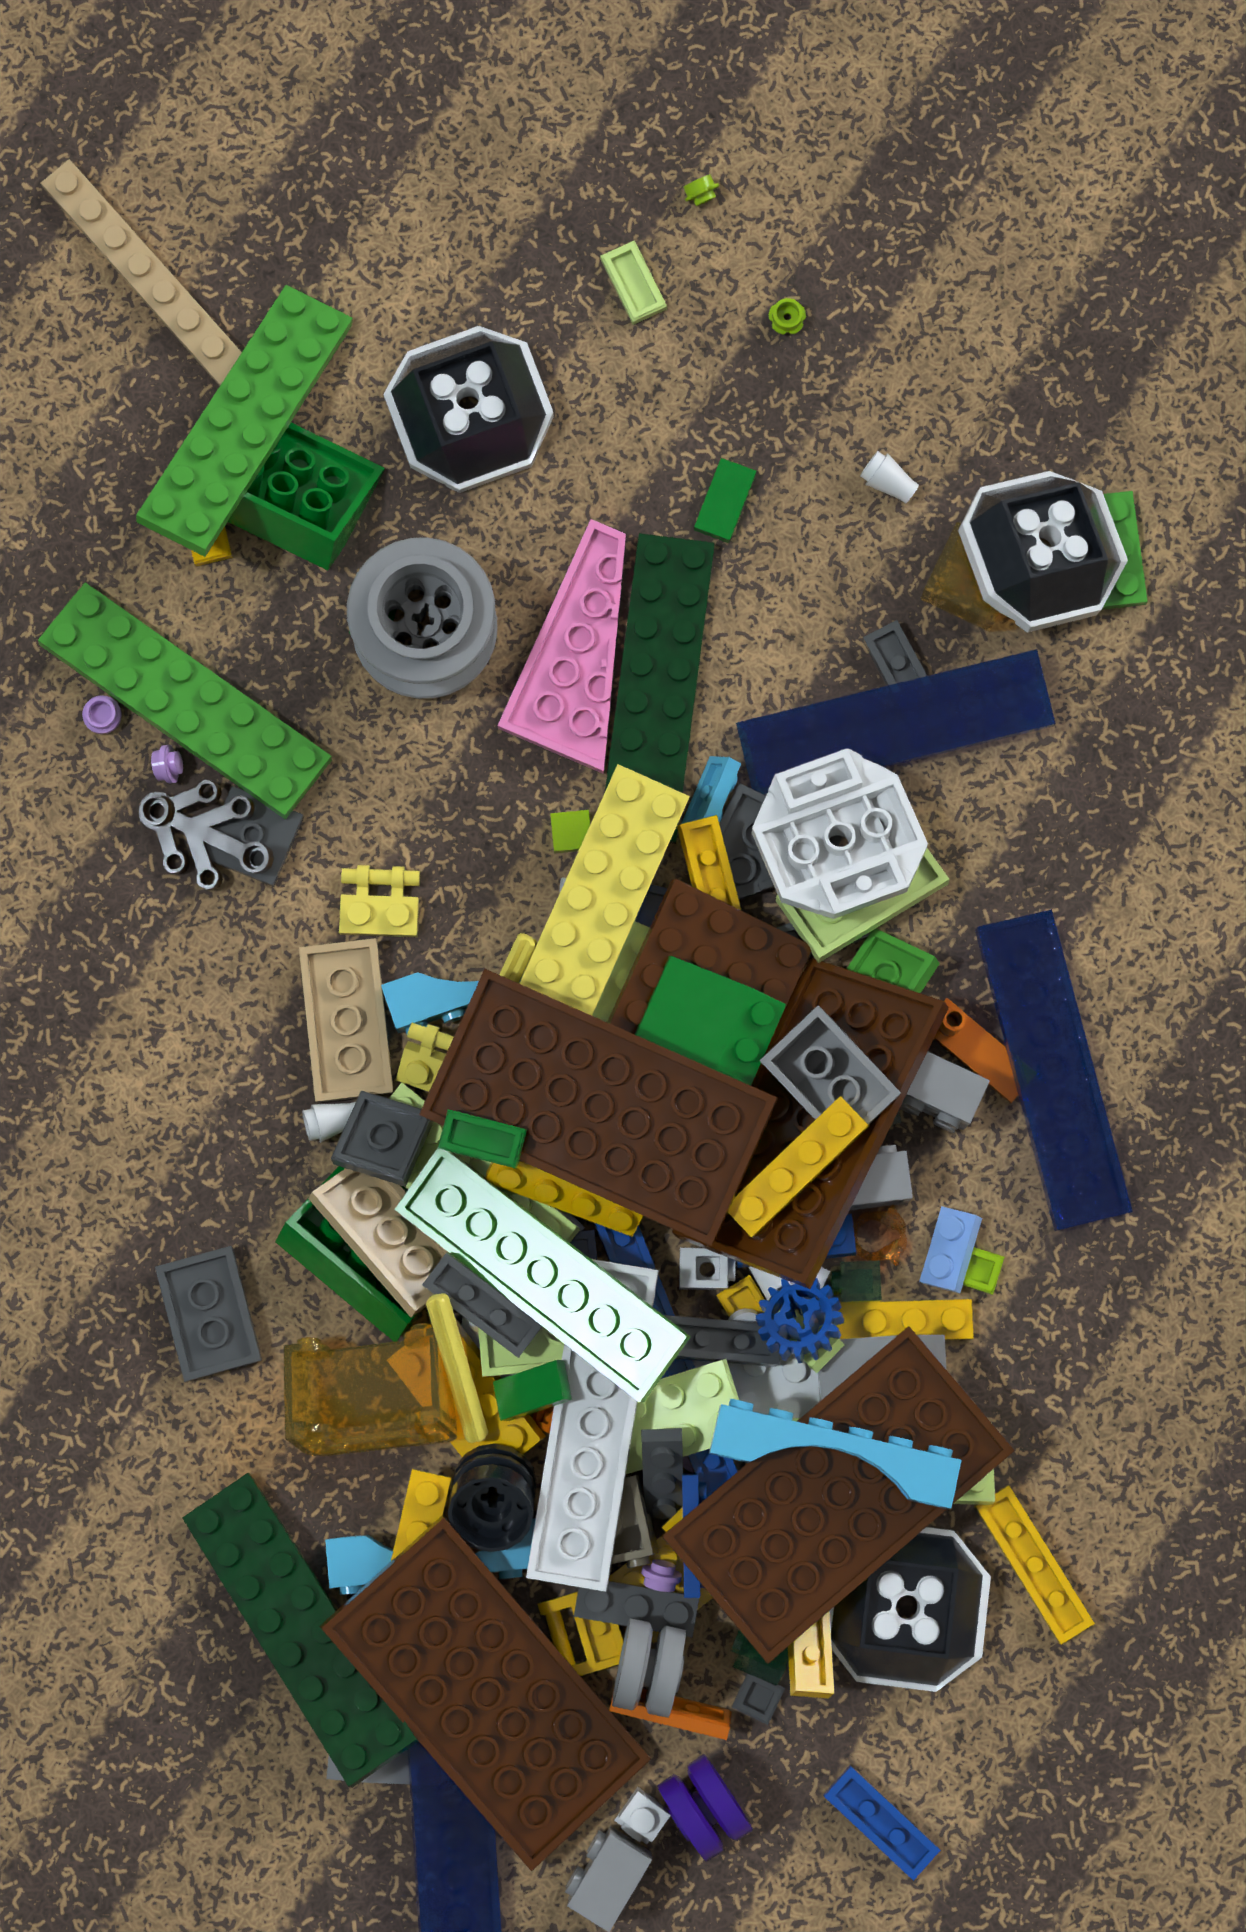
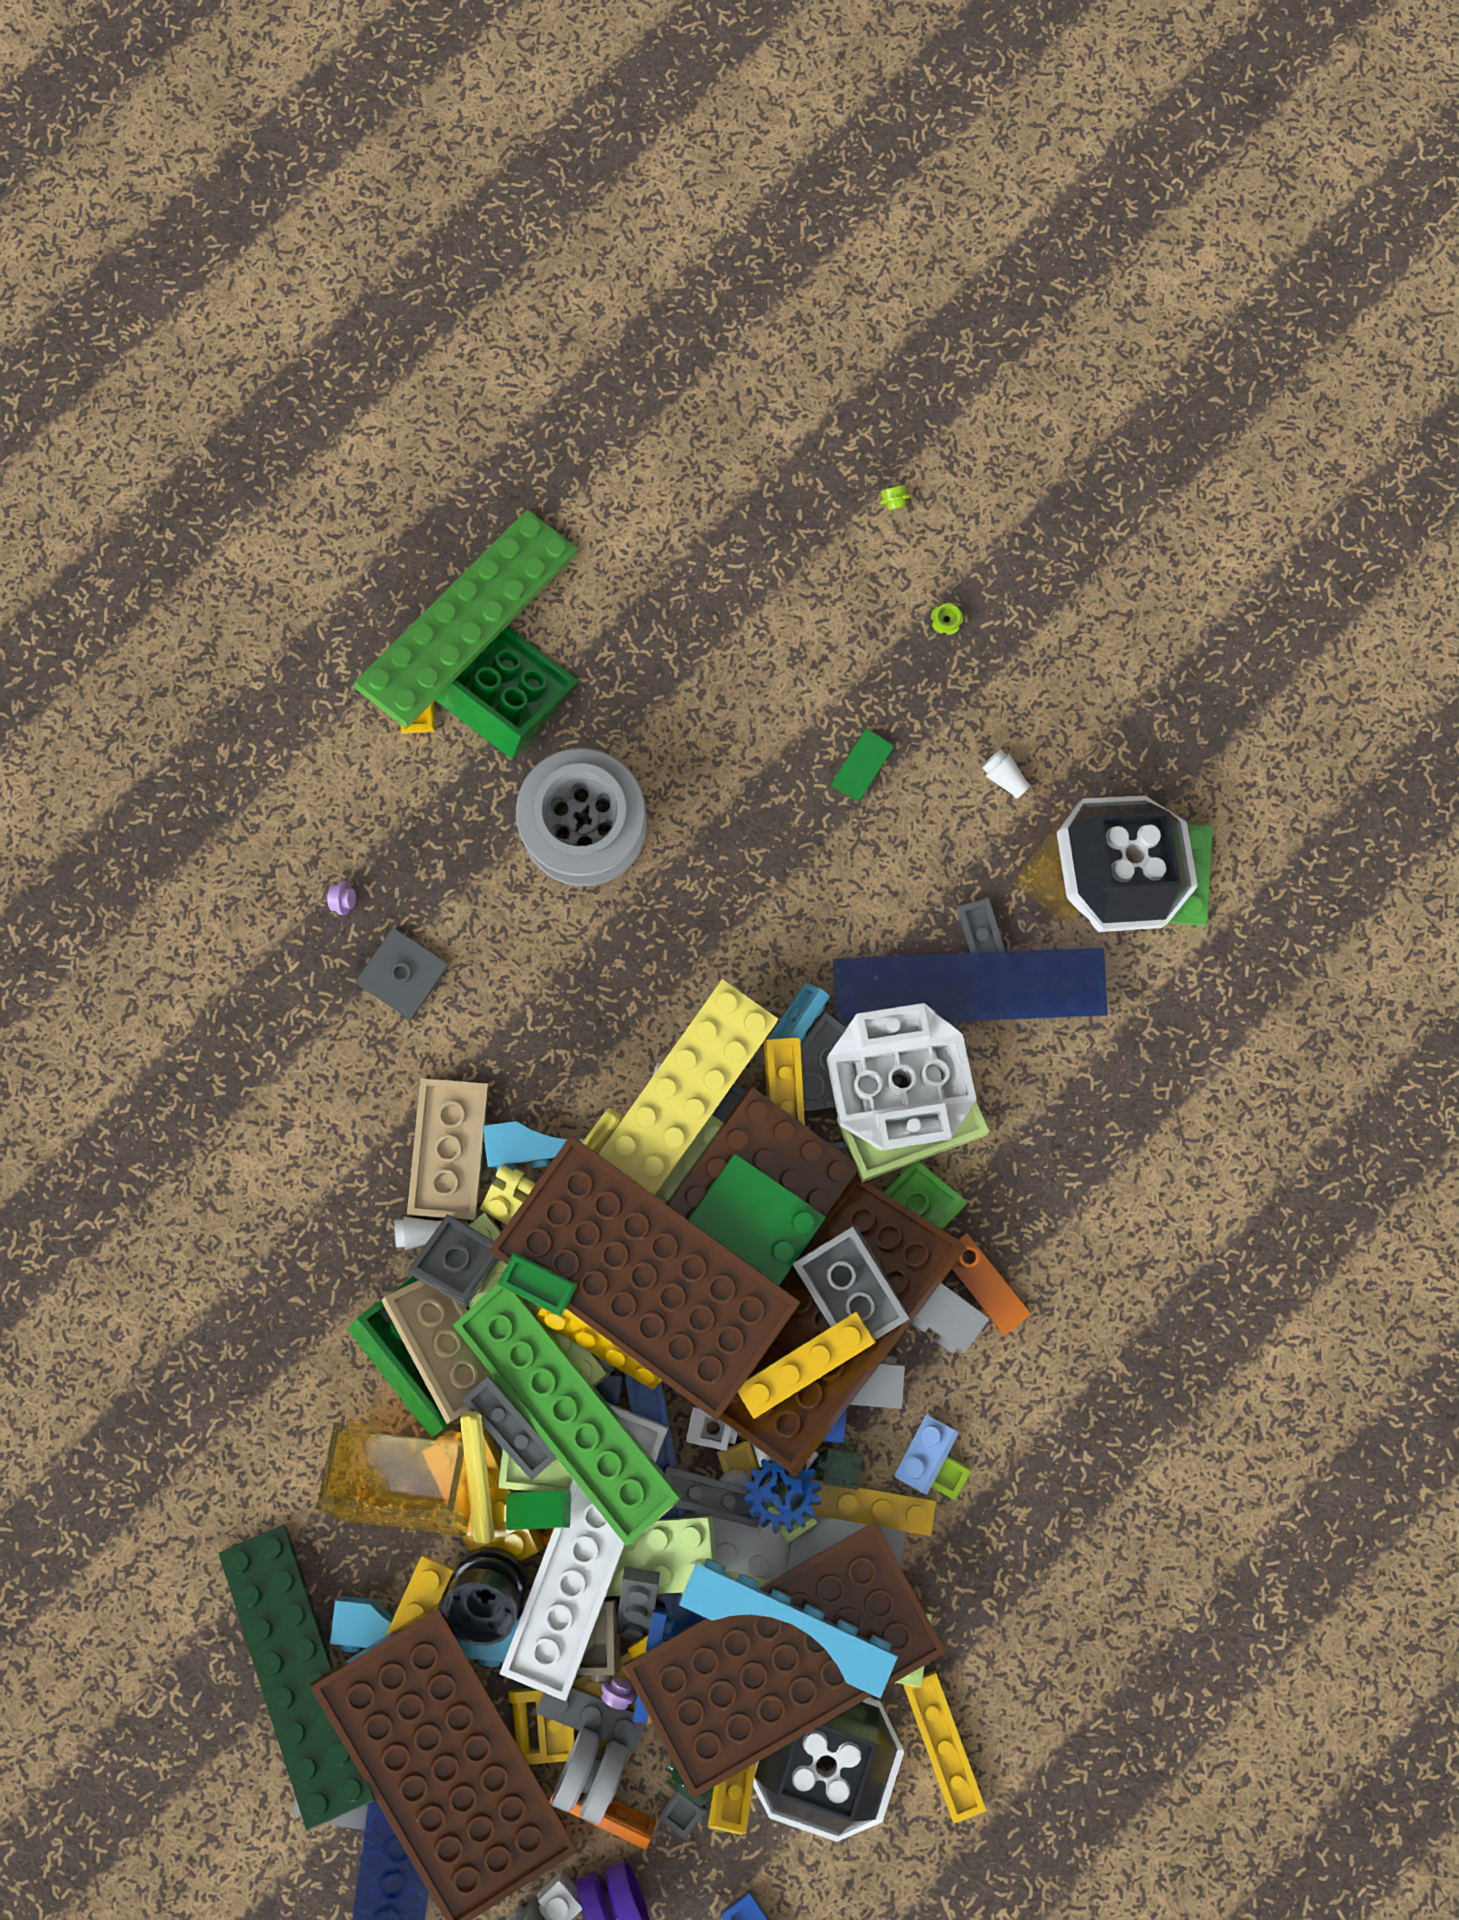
camera: 10 degrees right, 0 degrees up
bright green plate [38,582,332,820] -> none
tan plate [41,159,242,386] -> none
lavender plate [82,695,122,734] -> none
plant [139,780,274,890] -> none
dark grey plate [155,1246,263,1382] -> none
light yellow plate [339,865,420,937] -> none
black piece [384,326,554,493] -> none
bright pink wing [498,519,626,774] -> none
lime tile [550,810,590,854] -> none
yellowish green tile [600,240,667,325] -> none
dark green plate [605,533,715,844] -> none
clear orange piece [853,1204,907,1266] -> none
clear blue plate [975,909,1133,1231] -> none

